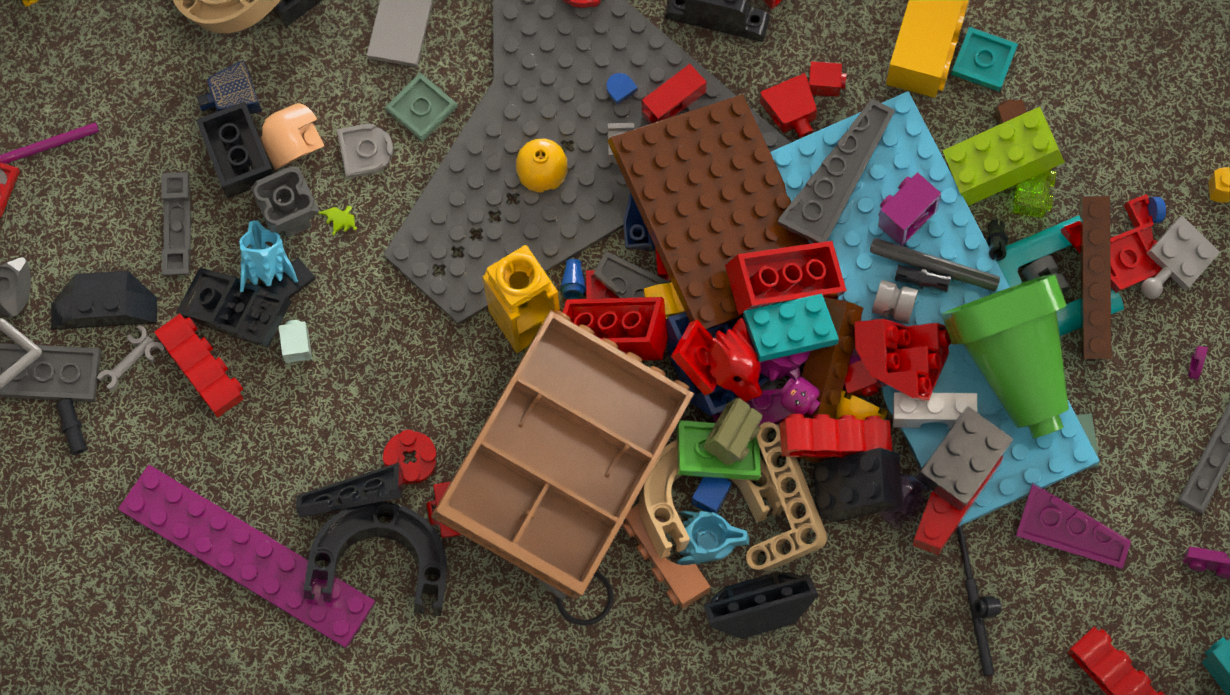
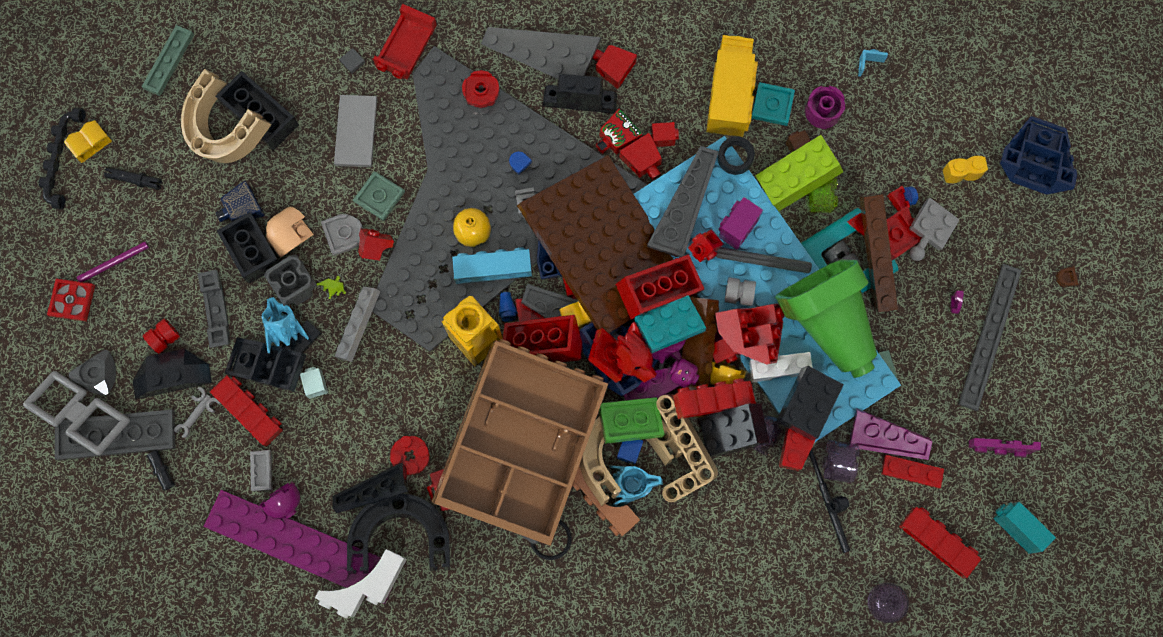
camera: 10 degrees left, 5 degrees up
red brick [641,64,707,124] -> none
olive brick [703,398,762,465] -> none
black wedge [703,572,818,639] -> none
black pin [894,264,951,293] -> none
black pin [986,219,1008,261] -> none
none -> black pin [104,166,162,190]
none -> red wheel [142,318,181,354]
none -> light grey plate [250,450,273,491]
none -> magenta cylinder [259,481,301,519]
none -> white arch [315,549,407,618]
none -> light grey plate [334,286,380,362]
none -> red brick [358,228,394,261]
none -> medium azure brick [452,247,532,284]
none -> torso [596,109,642,154]
none -> red brick [688,229,723,262]
none -> black tyre [717,136,755,175]
none -> magenta brick [804,86,845,129]
none -> clear purple brick [822,440,859,483]
none -> medium azure bracket [858,49,888,77]
none -> red plate [881,455,944,489]

